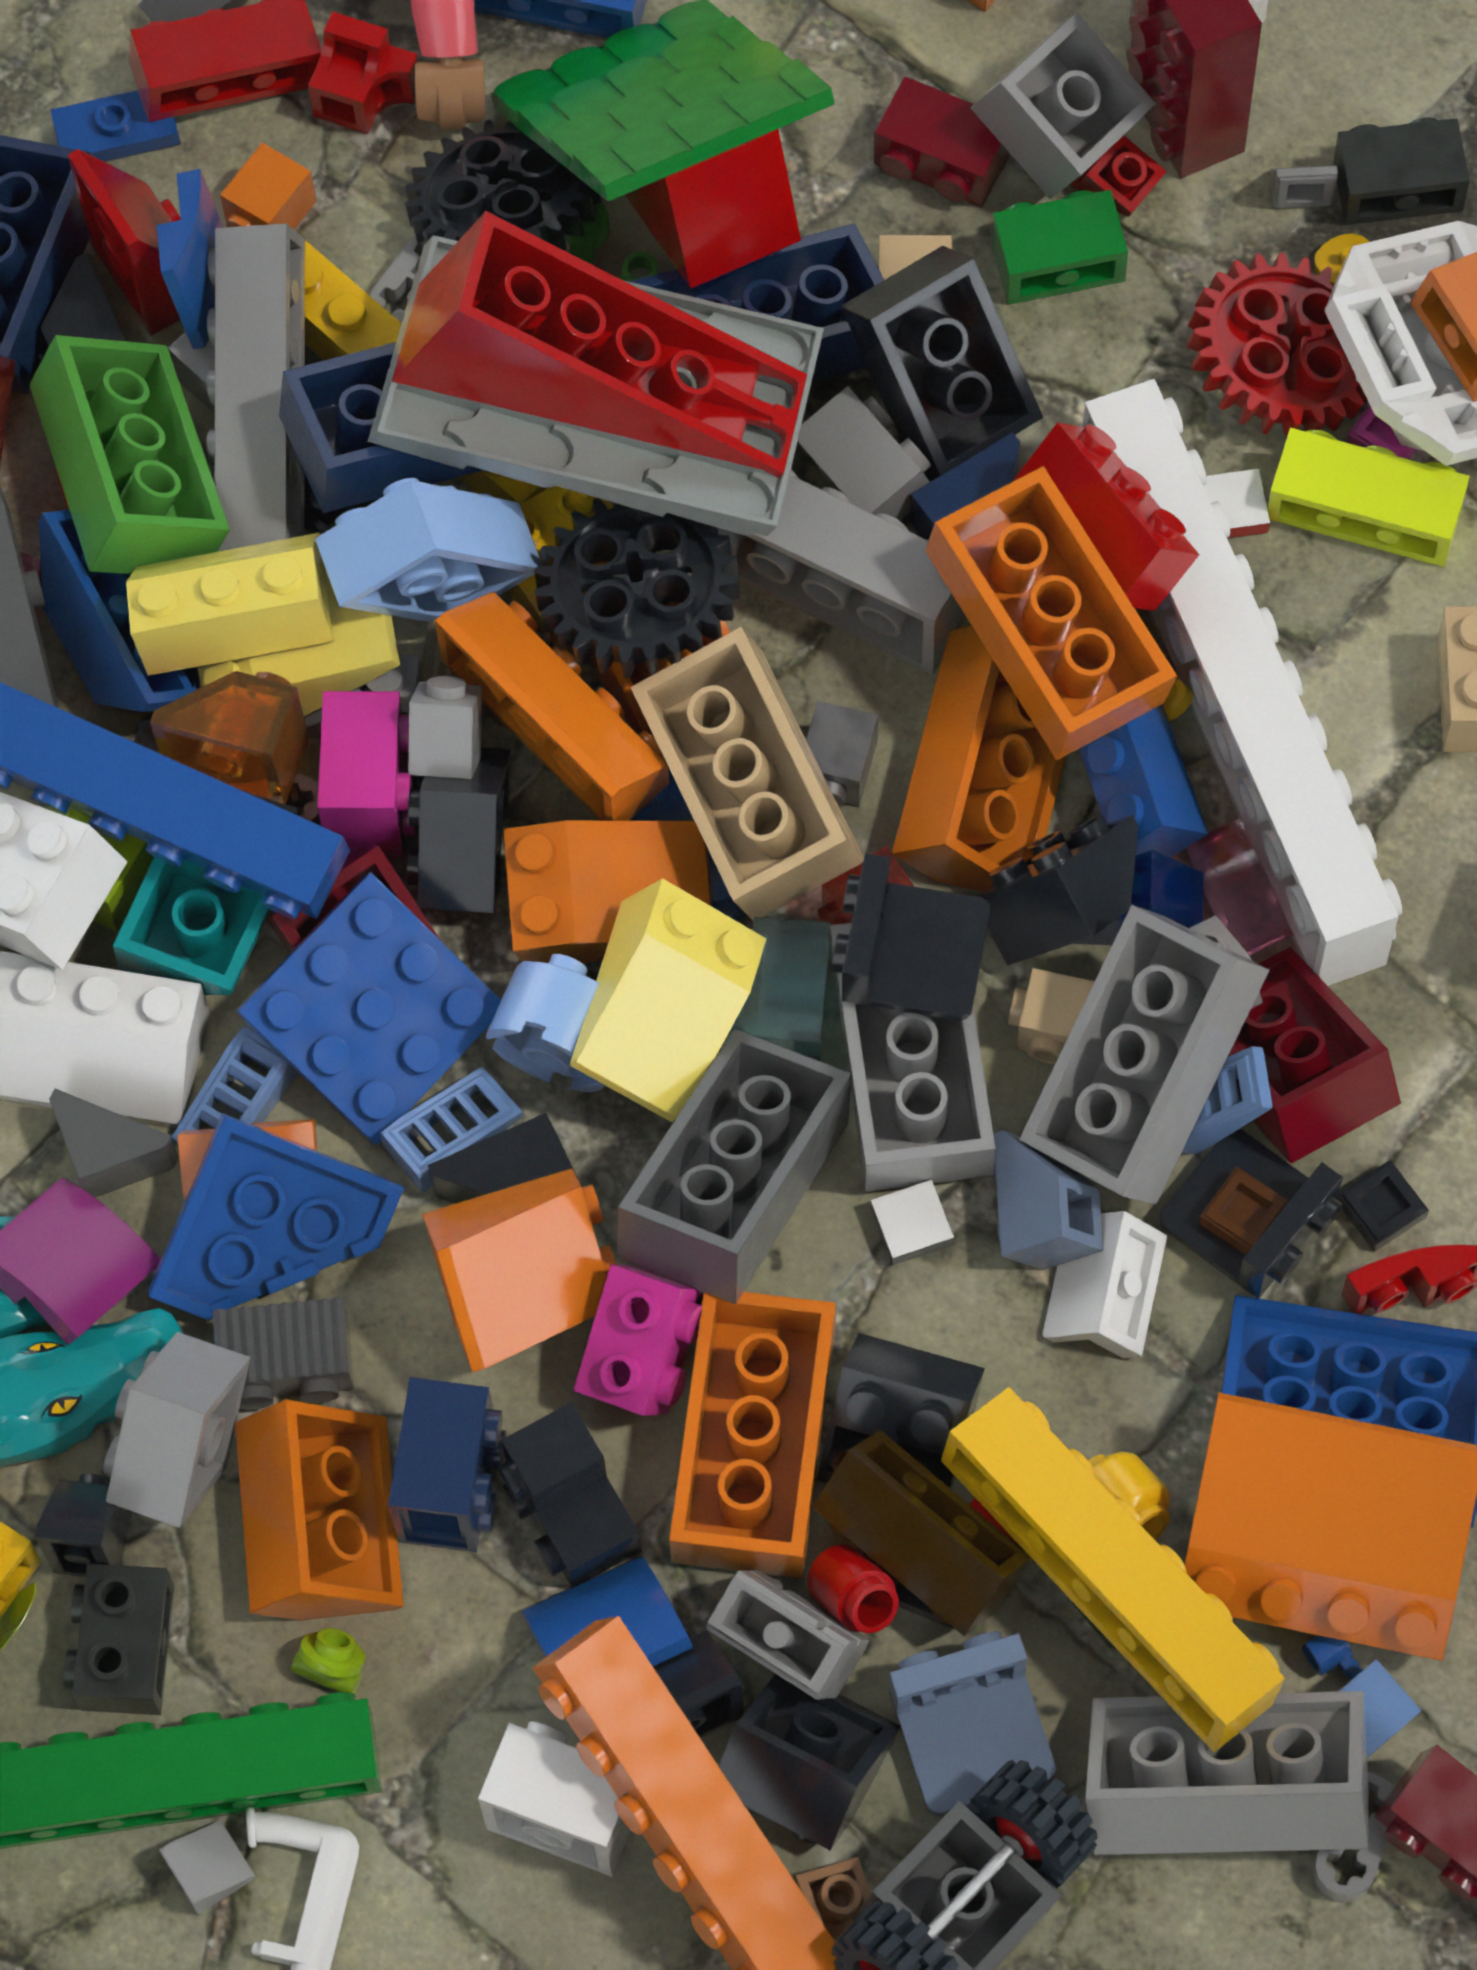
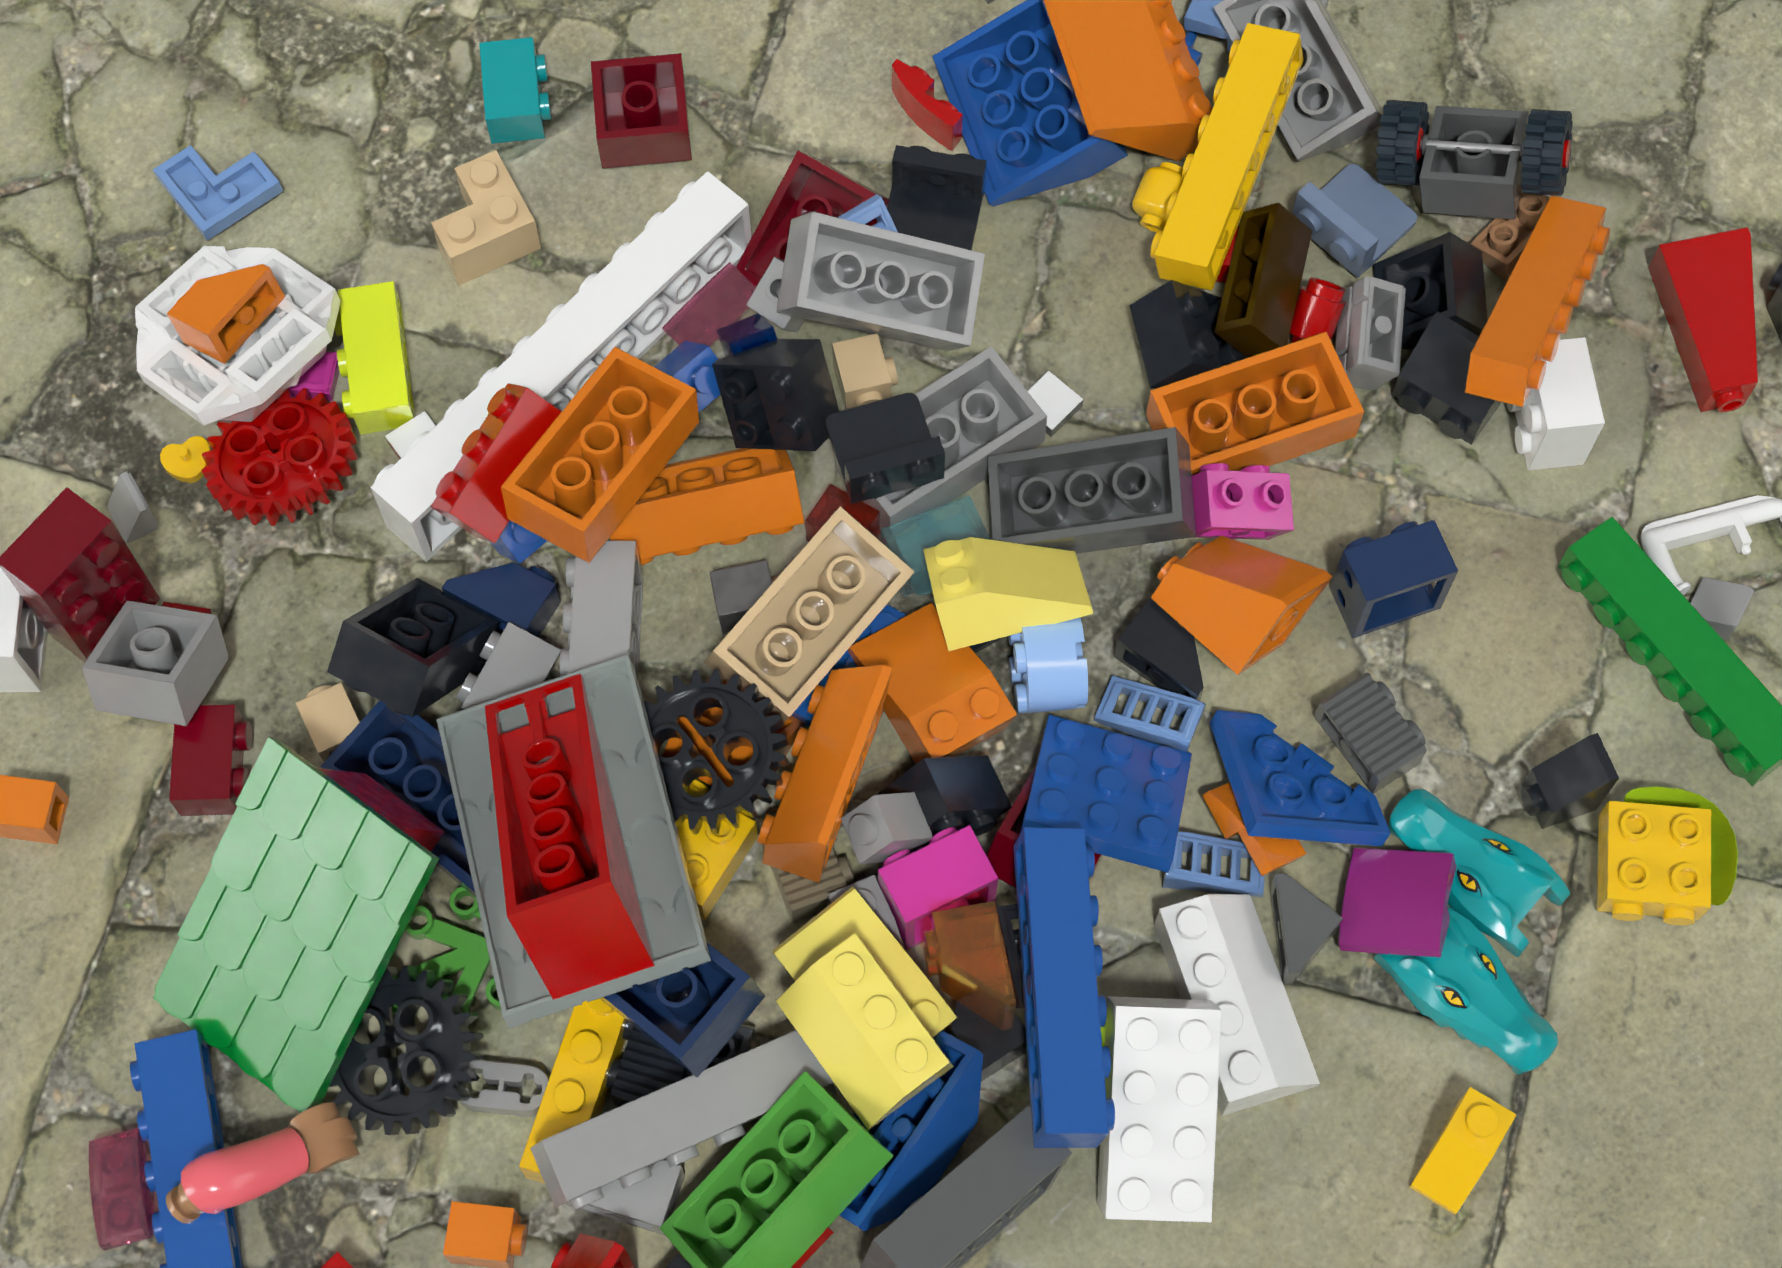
camera: 120 degrees left, 0 degrees up
pearl dark grey brick [64,1564,175,1715] -> none
light grey brick [103,1332,251,1528] -> none
teal slope [113,857,271,995] -> none
blue slope [157,169,223,350] -> none
orange slope [235,1399,404,1621] -> none
lime plate [291,1628,366,1694] -> none
red brick [308,11,419,134] -> none
light blue brick [315,478,542,622] -> none
black brick [498,1402,642,1588] -> none
blue slope [522,1556,693,1666] -> none
green brick [991,190,1128,305] -> none
sand blue slope [993,1130,1103,1270] -> none
white panel [1043,1211,1167,1358] -> none
reddish brown tile [1199,1166,1290,1255] -> none
pearl dark grey brick [1333,117,1470,225] -> none
black tile [1337,1160,1429,1252] -> none

